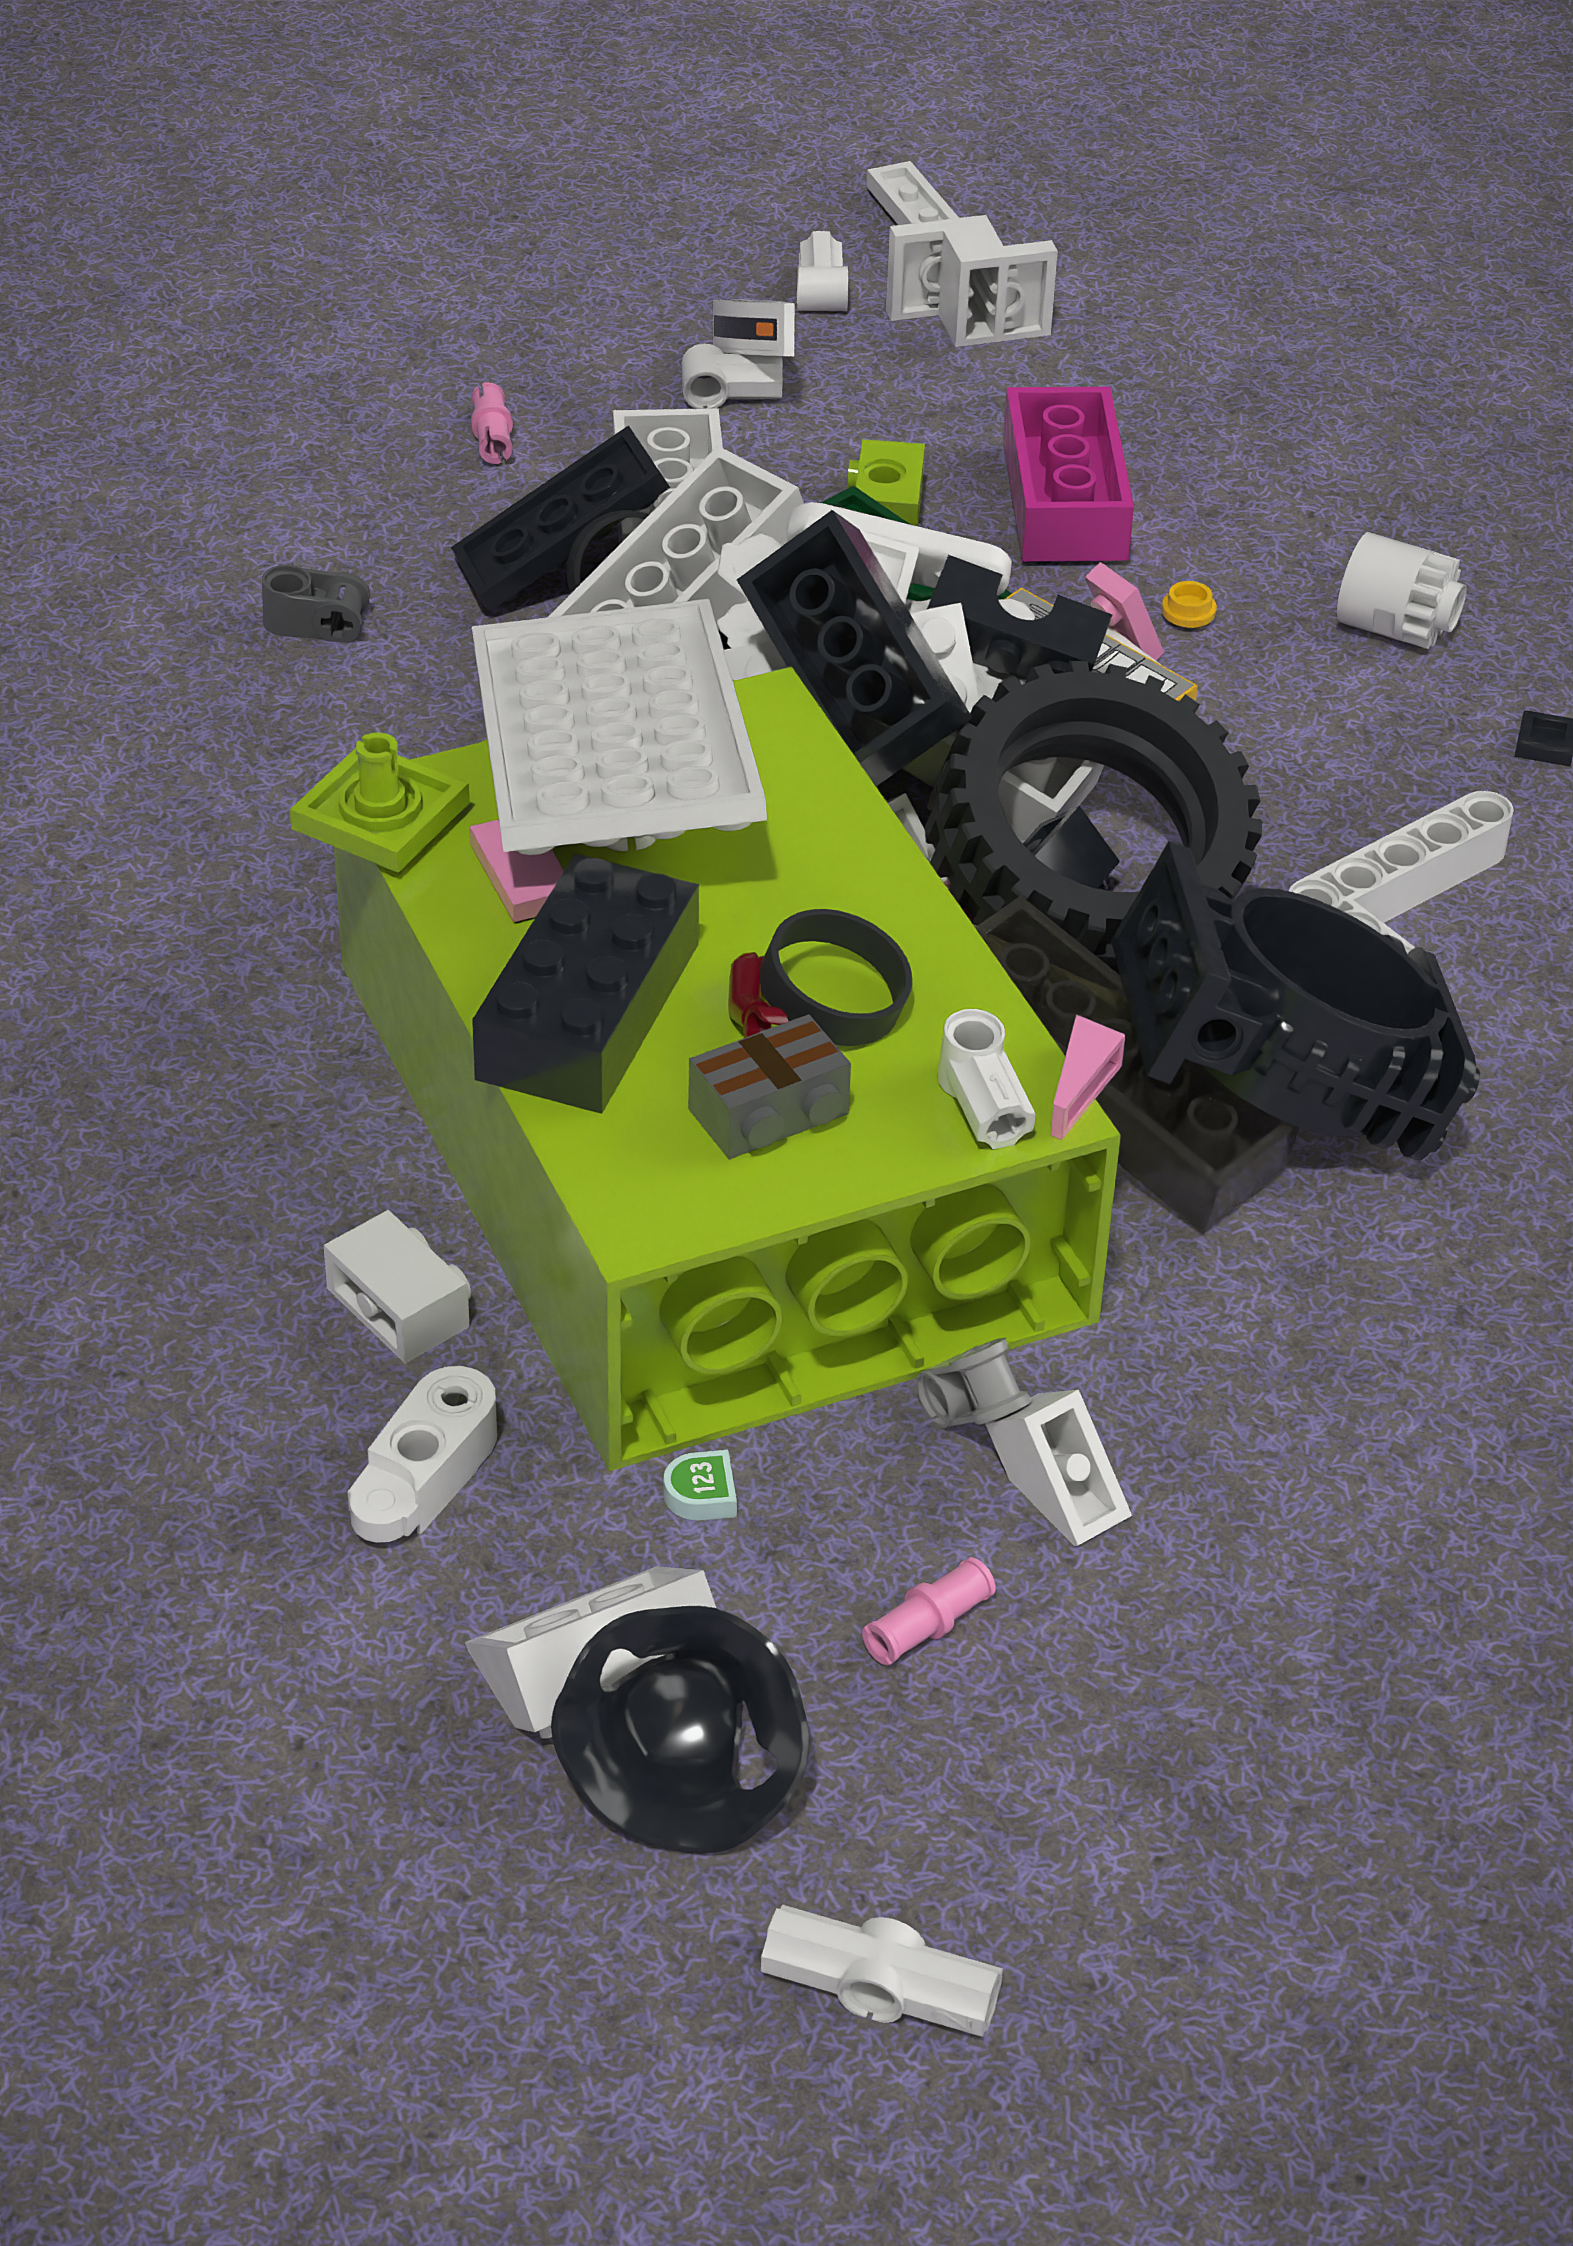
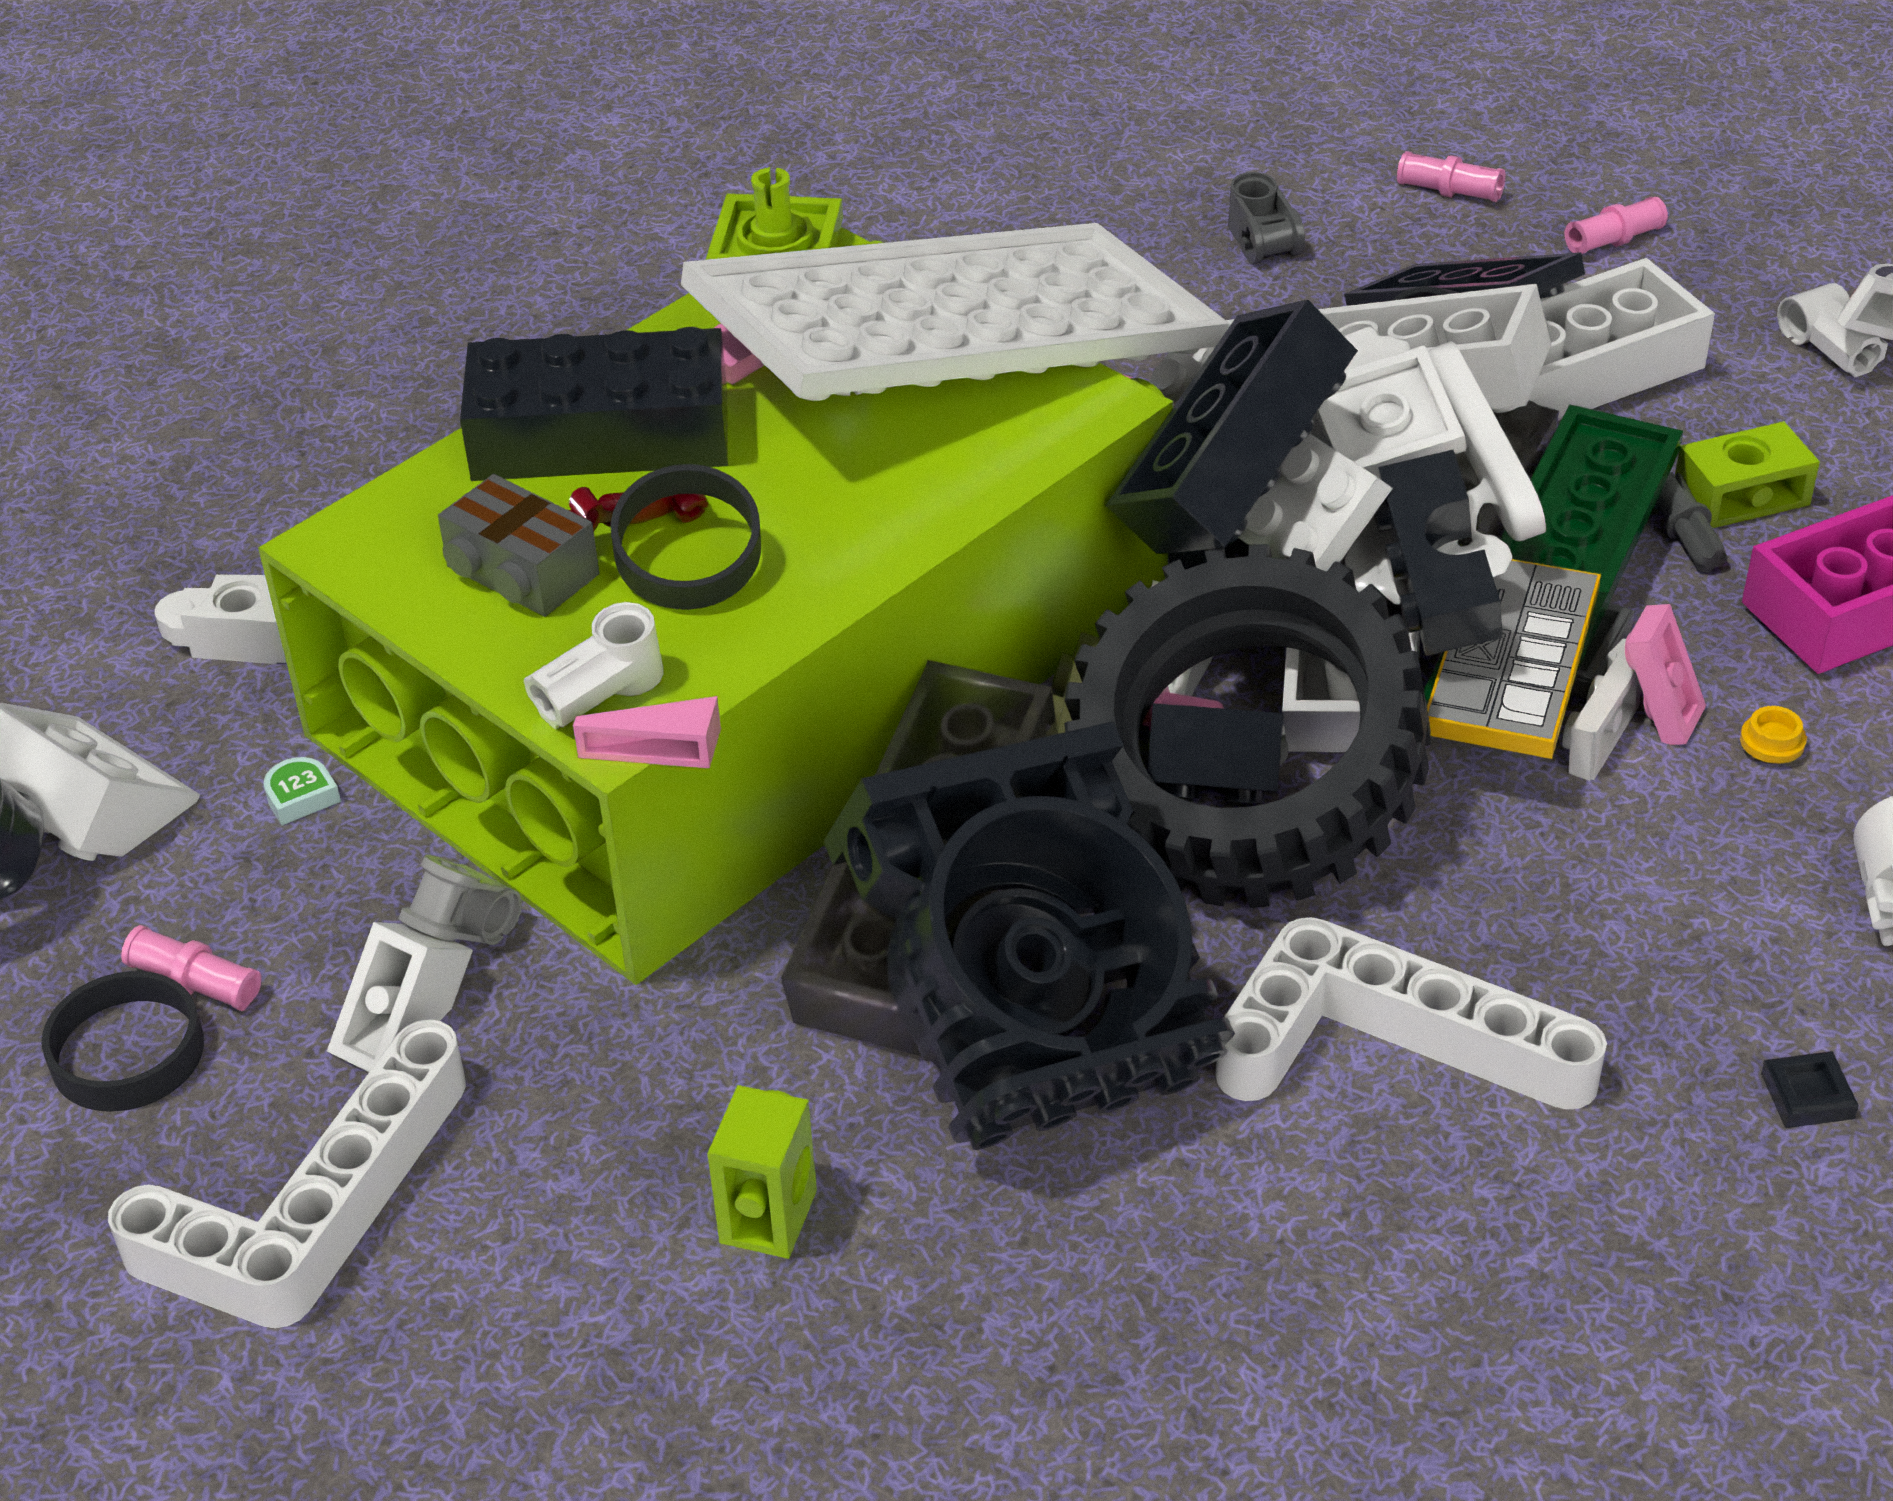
camera: 70 degrees right, 0 degrees up
none -> black tyre [42,971,204,1112]
none -> white beam [108,1019,466,1328]
none -> lime brick [707,1085,817,1259]
none -> bright pink pin [1397,151,1506,202]

